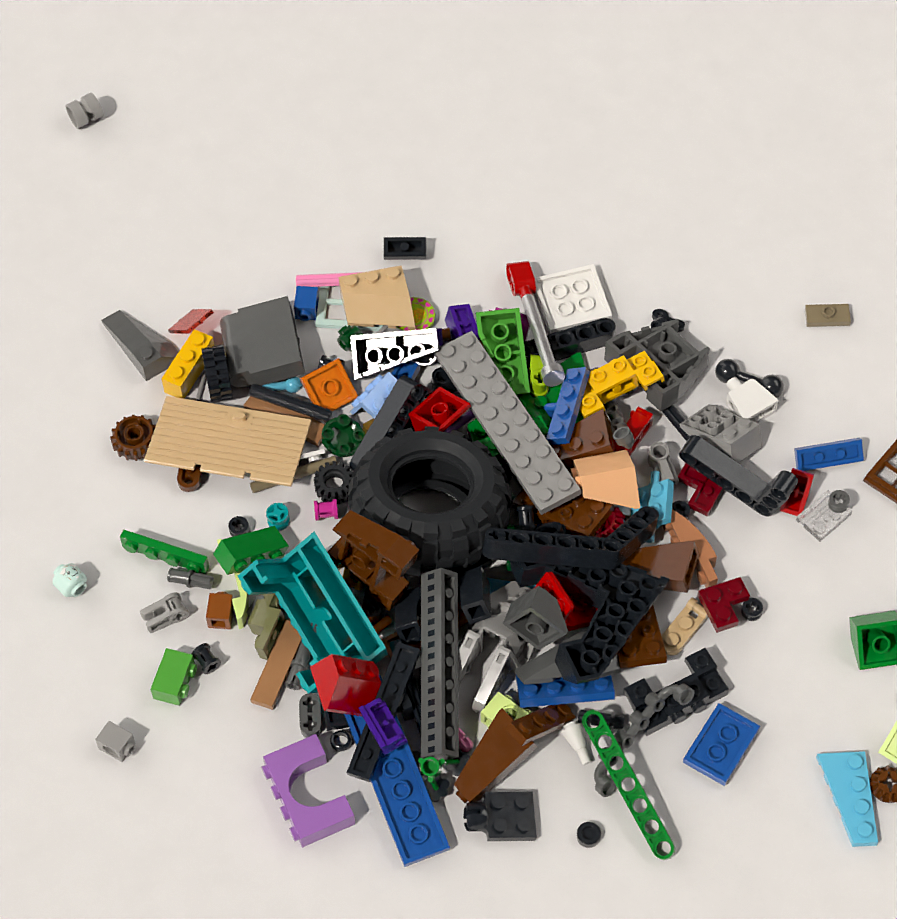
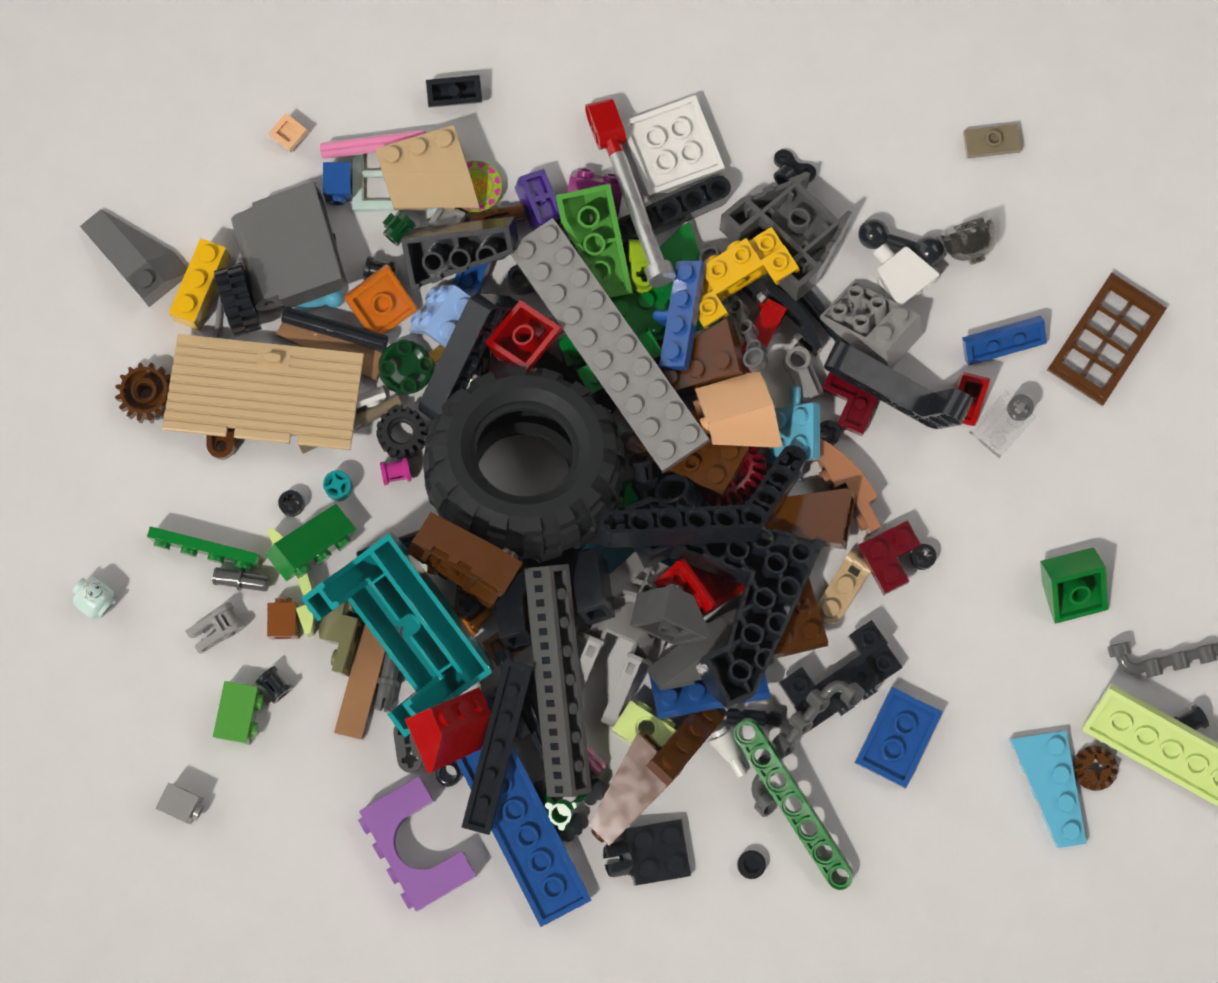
camera: 10 degrees left, 20 degrees up
clear red piece [168,309,214,334] -> none
dark purple hinge [359,698,408,755] -> none
none -> light nougat plate [269,113,308,153]
none -> black slope [741,278,822,357]
none -> clear smoke cylinder [940,216,997,265]

